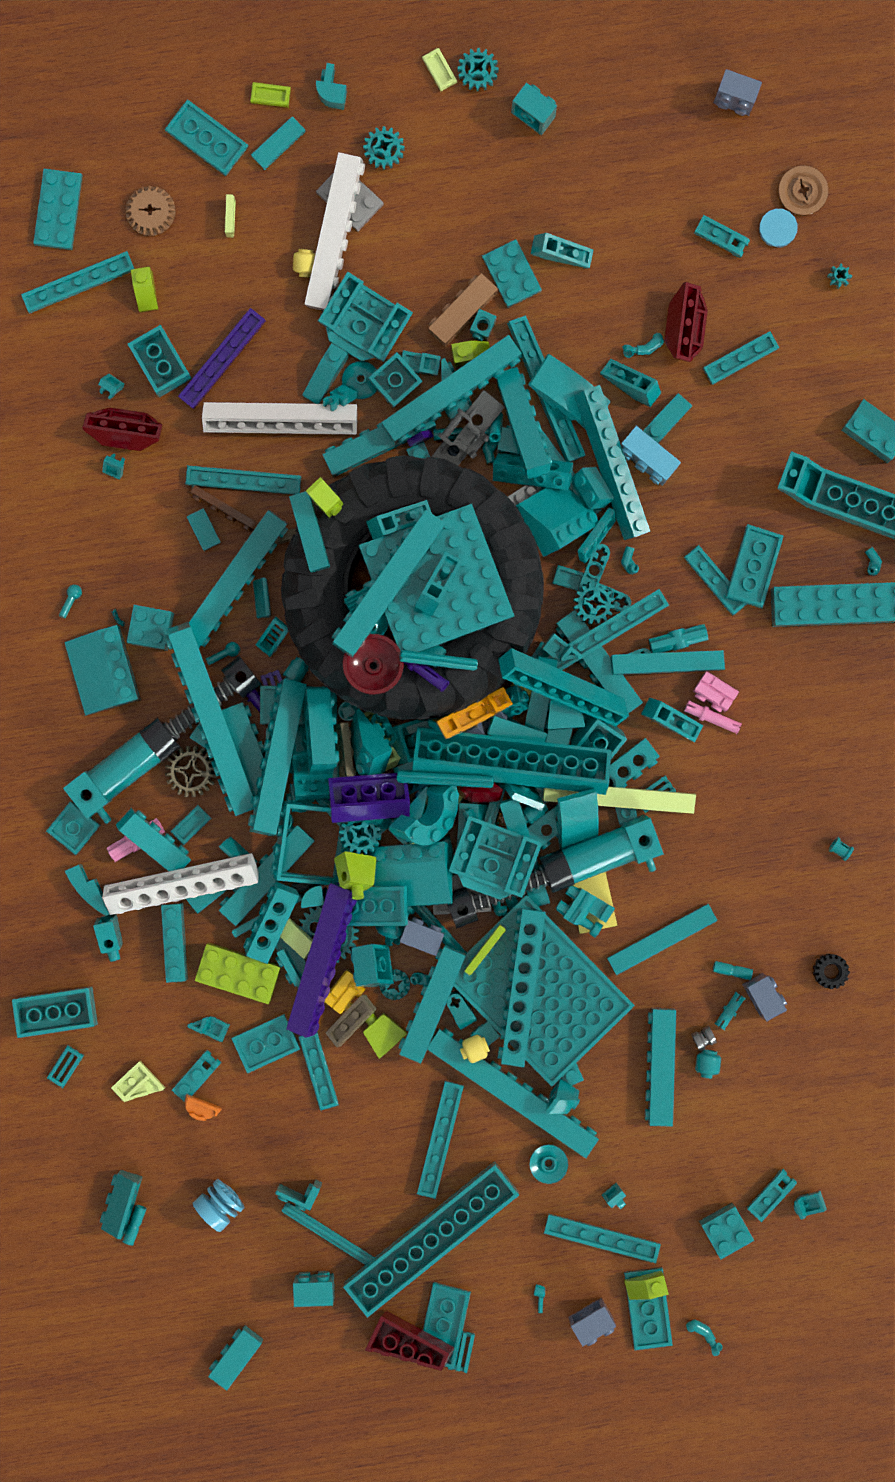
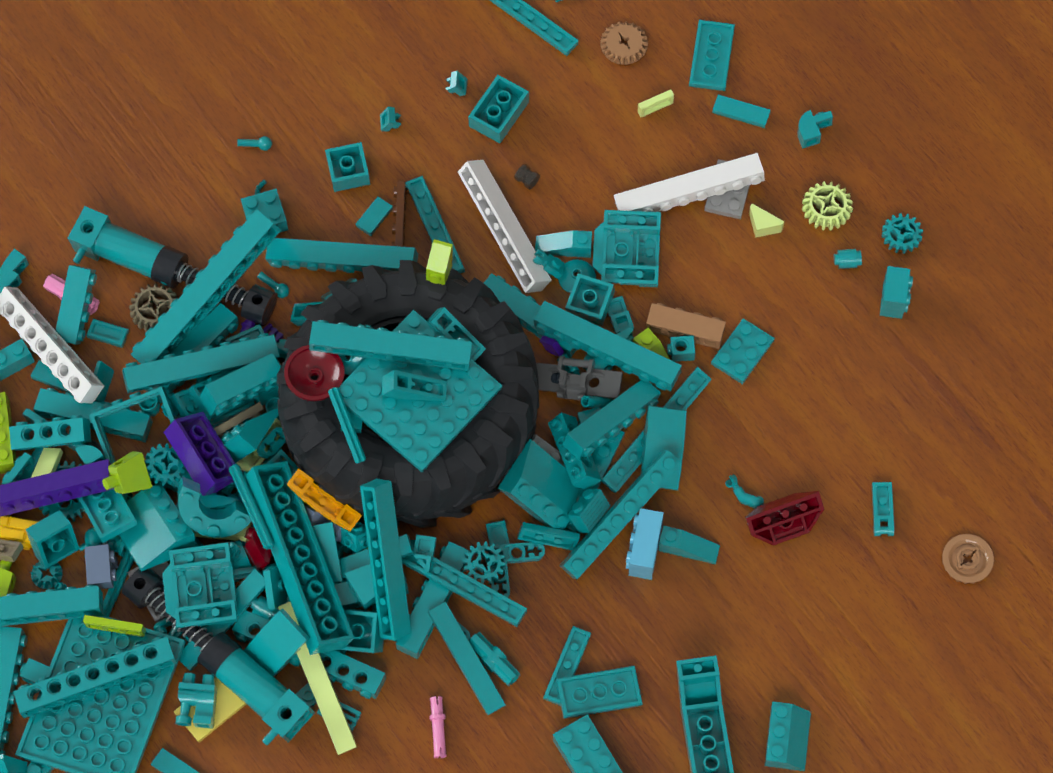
camera: 70 degrees right, 20 degrees down
teal tile [46,801,101,855] -> none
teal slope [64,625,141,716] -> none
dark red wedge [82,408,163,451] -> none
lime slope [131,267,158,312] -> none
dark purple plate [178,308,266,409] -> none
lime tile [250,82,291,108] -> none
teal tile [289,491,330,573] -> none
light yellow head [293,249,316,277] -> none
teal gear [363,126,405,170] -> none
dark purple pin [404,662,449,692] -> none
teal plate [406,442,430,459] -> none
yellowish green tile [422,48,457,92] -> none
teal piece [447,991,477,1030] -> none
light yellow head [460,1035,490,1063] -> none
teal arm [482,439,499,464] -> none
teal slope [531,233,593,268] -> none
teal slope [600,359,661,407] -> none
teal arm [621,546,639,574] -> none
teal slope [641,697,704,742] -> none
bright pink brick [693,671,739,713] -> none
teal plate [703,331,779,385] -> none
sand blue brick [713,69,762,116] -> none
medium azure tile [759,209,797,248] -> none
teal gear [827,263,852,289] -> none
none -> teal brick [325,142,370,192]
none -> clear smoke wheel [514,164,540,190]
none -> yellowish green slope [749,204,784,238]
none -> yellowish green gear [802,181,853,231]
none -> teal brick [834,249,862,269]

